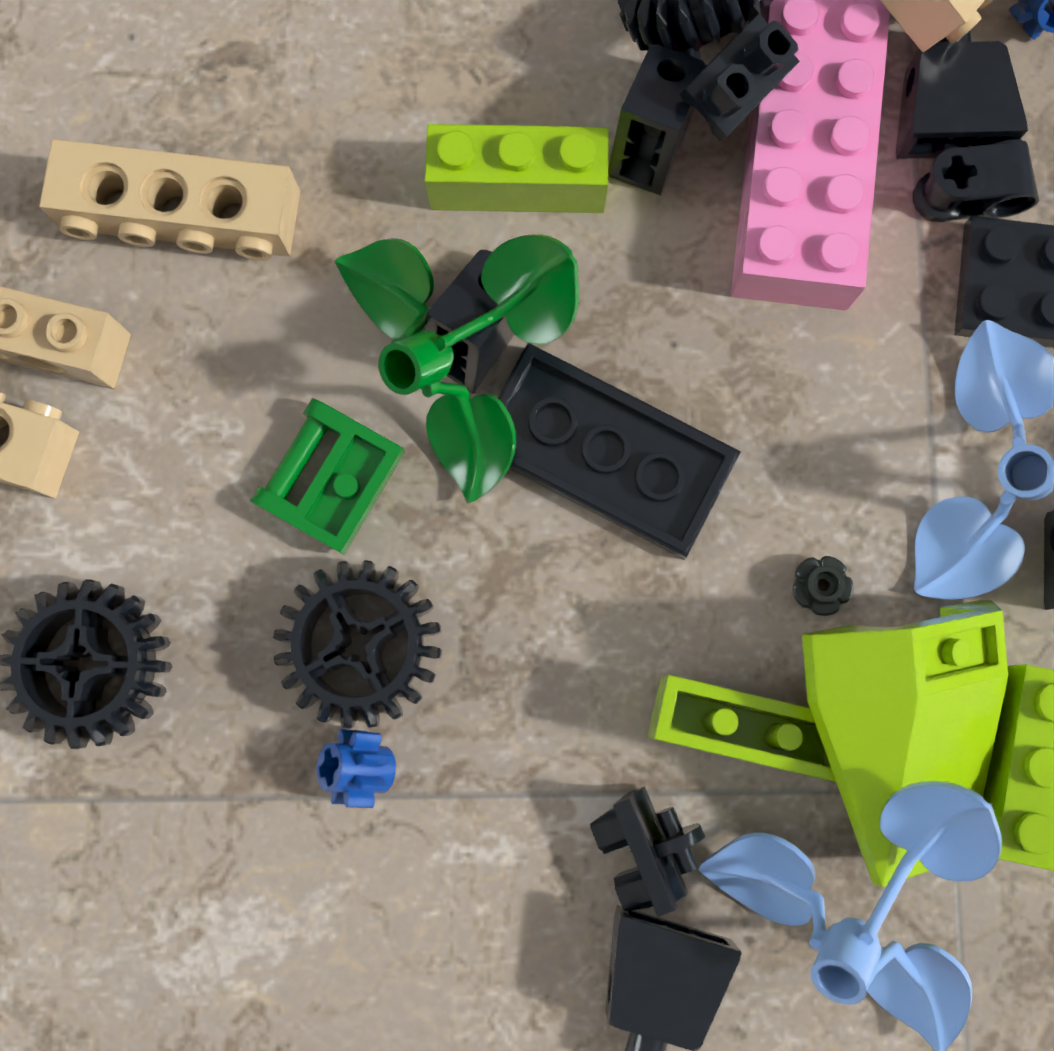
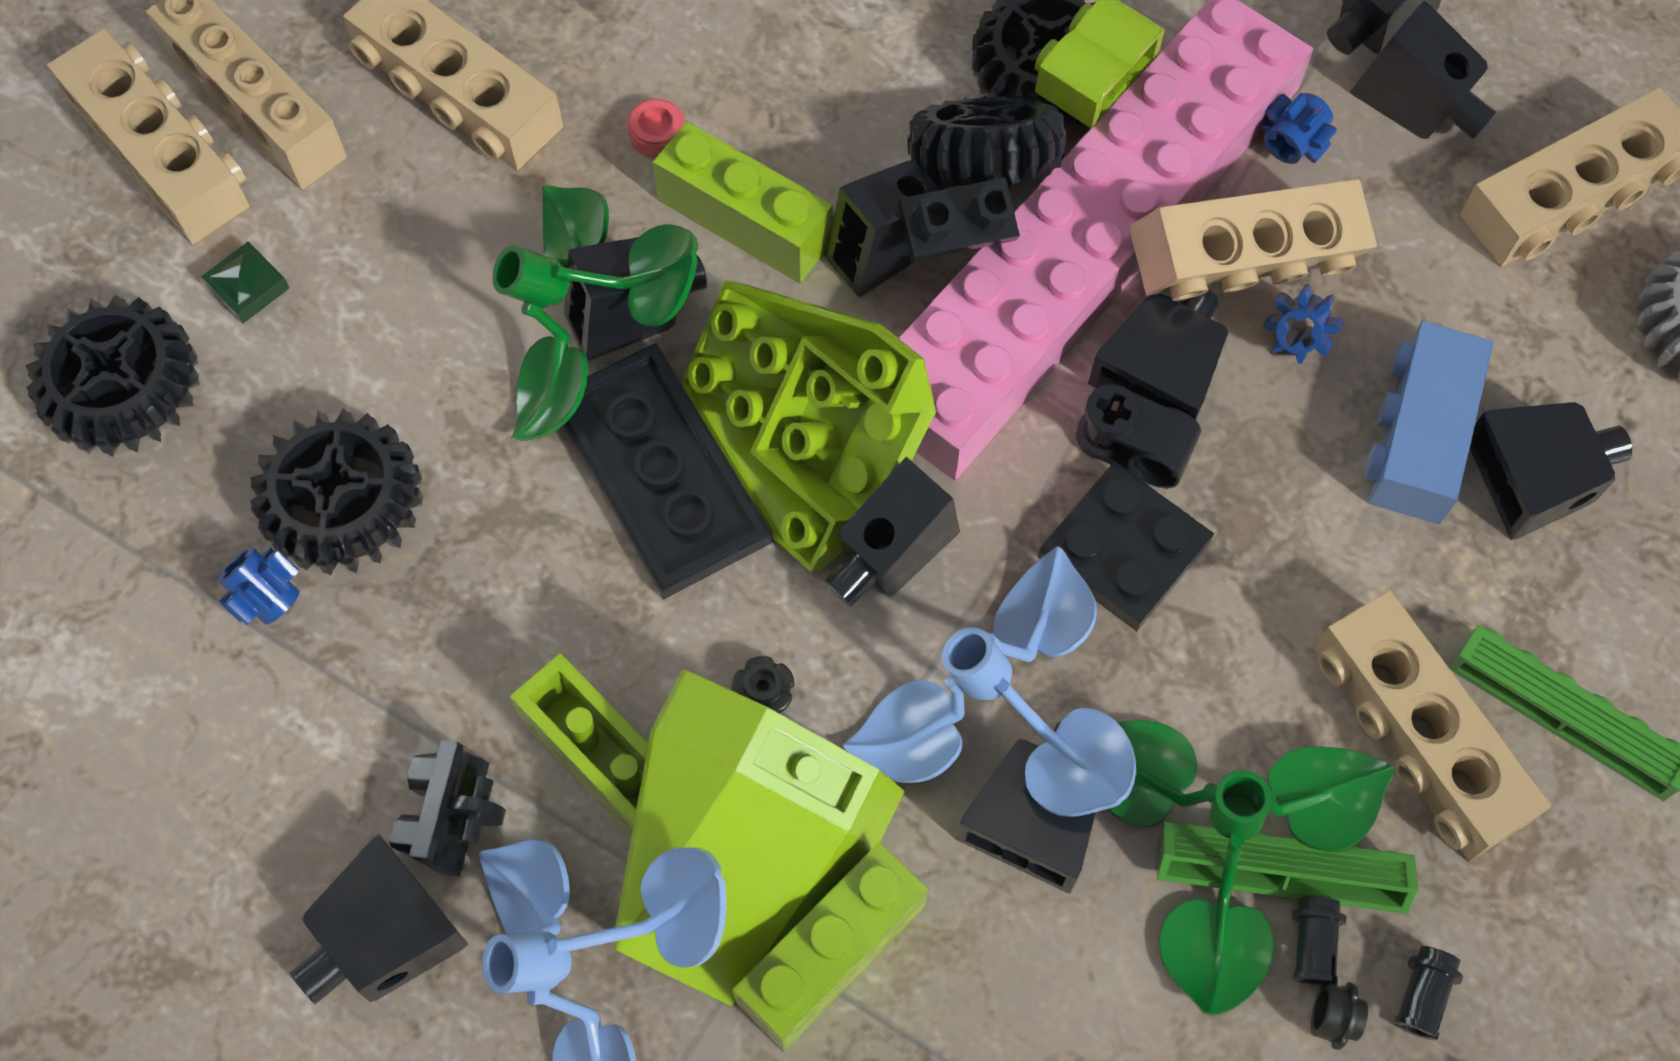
camera: 30 degrees right, 15 degrees down
green plate [250,398,405,555] -> none
none -> dark green tile [201,241,289,324]
none -> coral tile [627,99,685,158]
none -> lime wedge [681,280,936,573]
none -> black torso [824,456,960,607]

